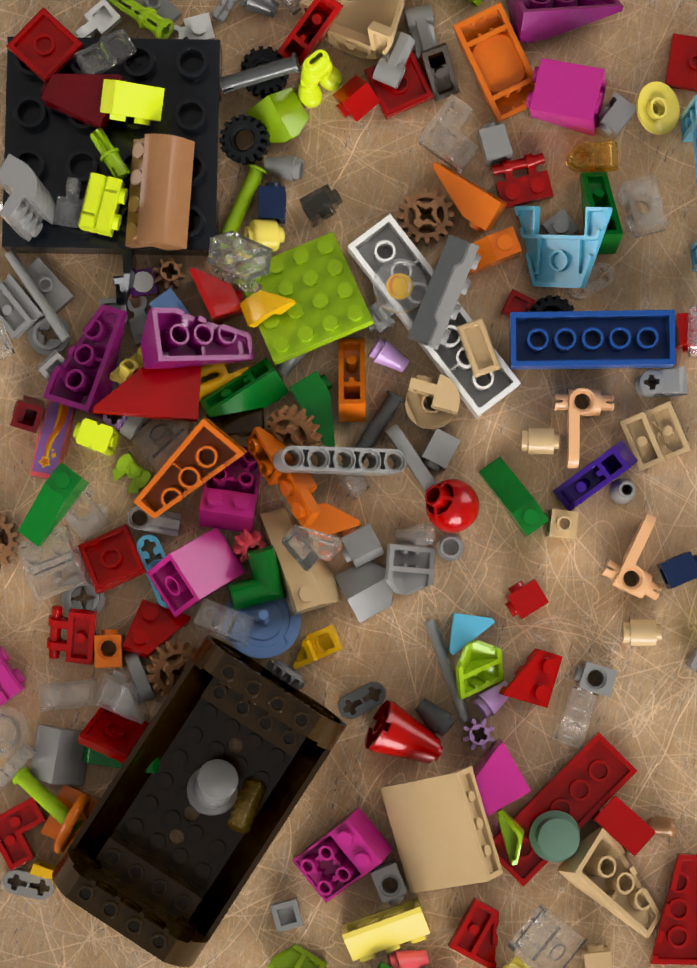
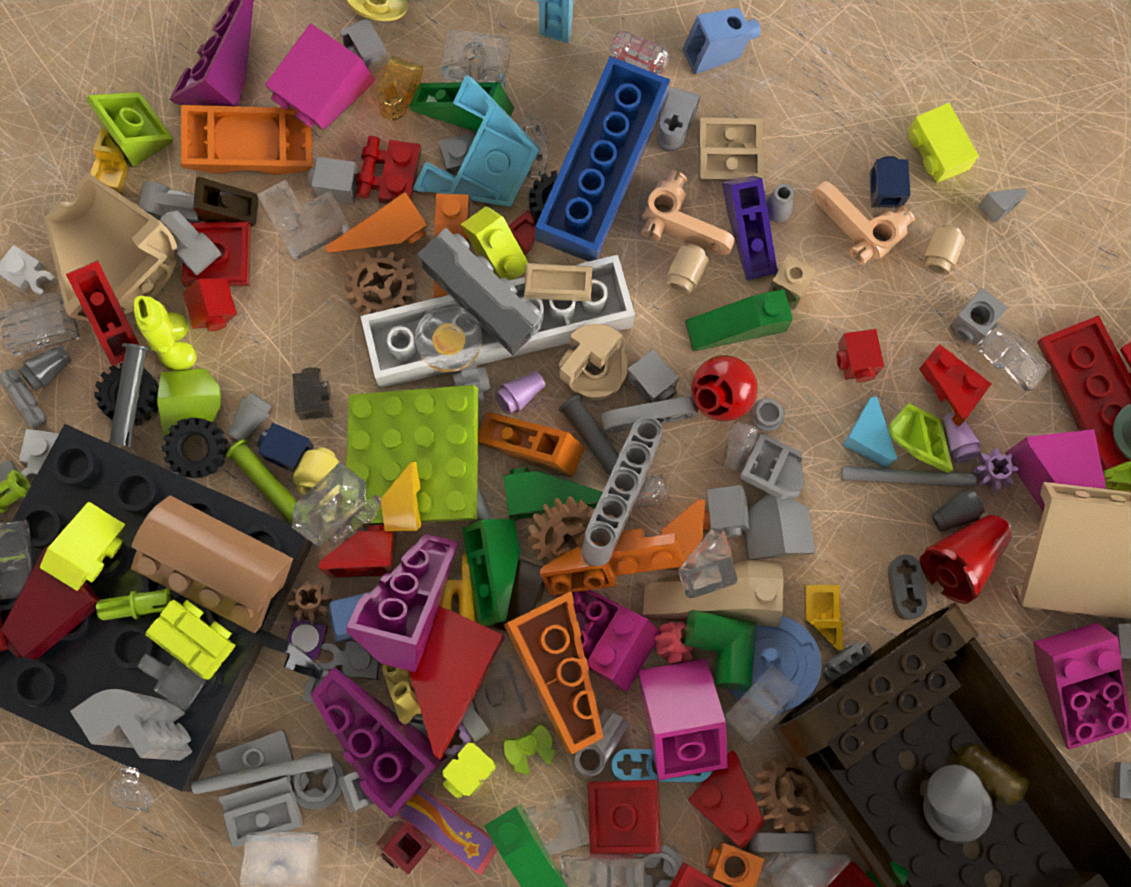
camera: 75 degrees left, 10 degrees down
none -> neon yellow brick [460,206,528,280]

